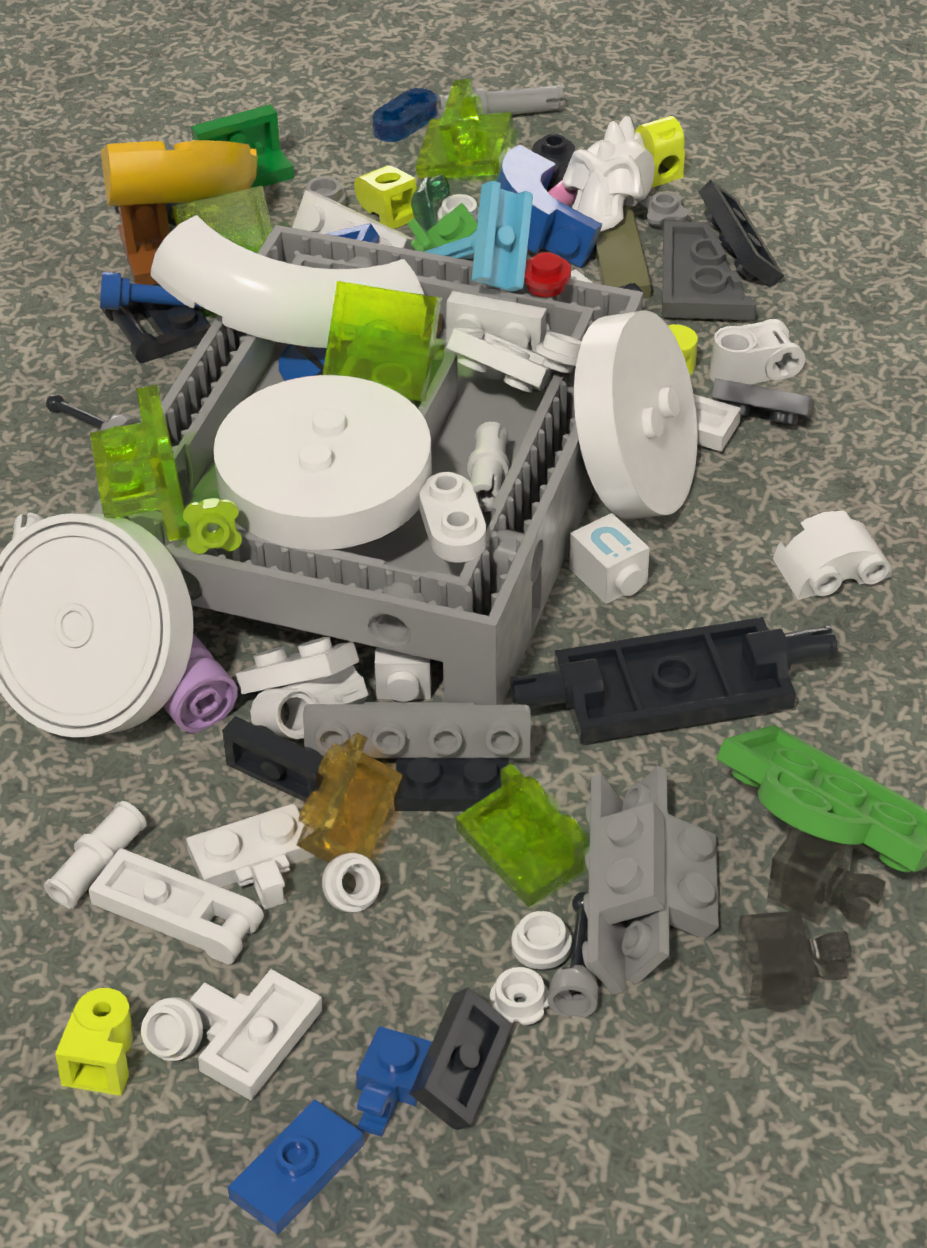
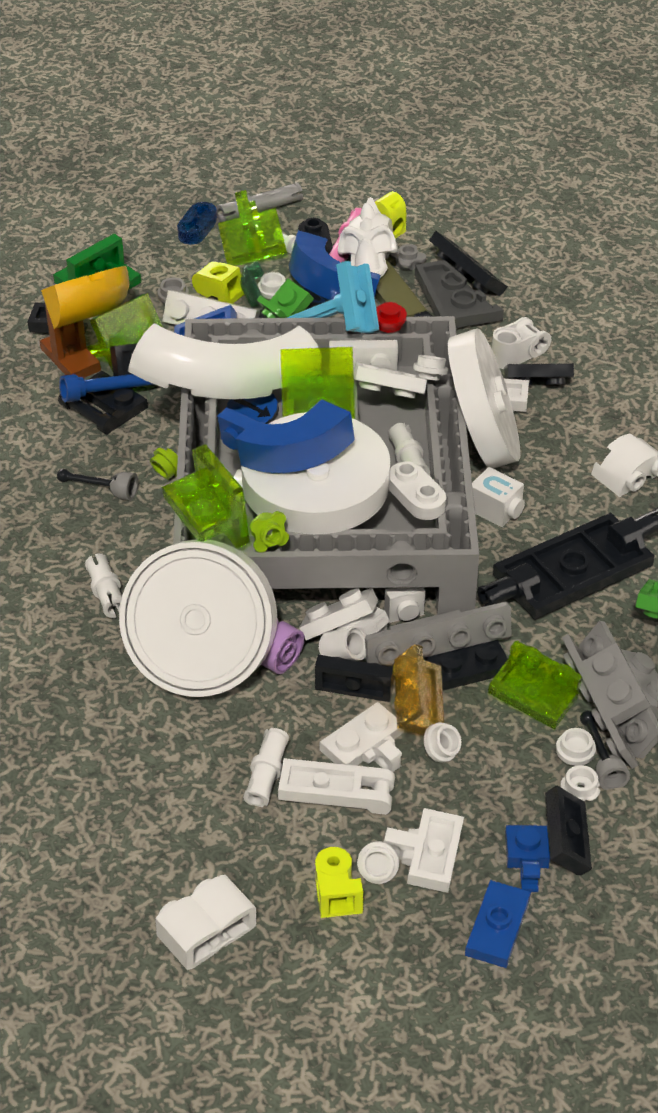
camera: 20 degrees left, 0 degrees up
none -> blue arch [217,399,355,473]

